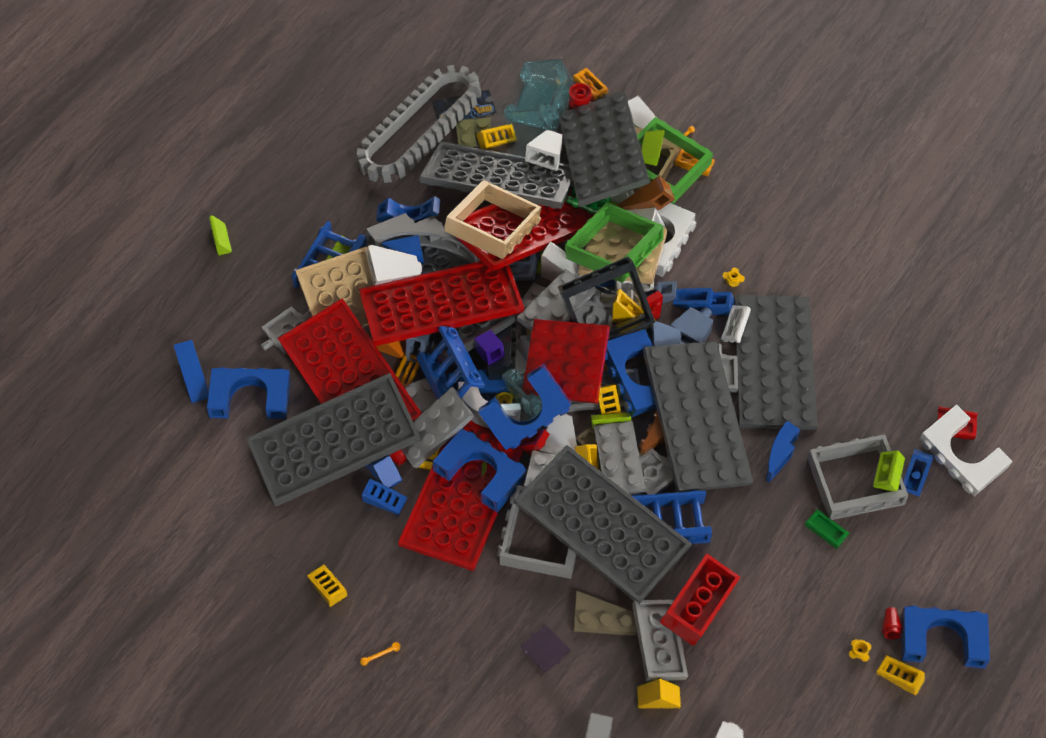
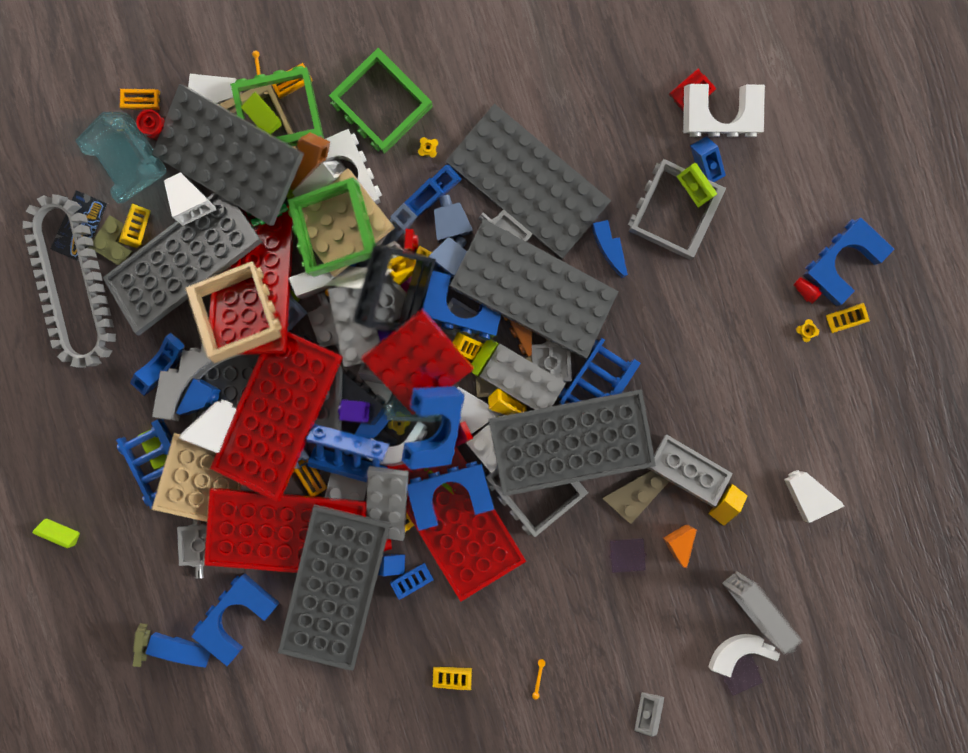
camera: 50 degrees left, 30 degrees up
red brick [660,553,741,647] -> none
white tile [721,305,751,343] -> none
green tile [804,509,849,549] -> none
none -> olive plate [133,623,150,667]
none -> bright green window [329,48,433,154]
none -> orange slope [663,525,697,568]

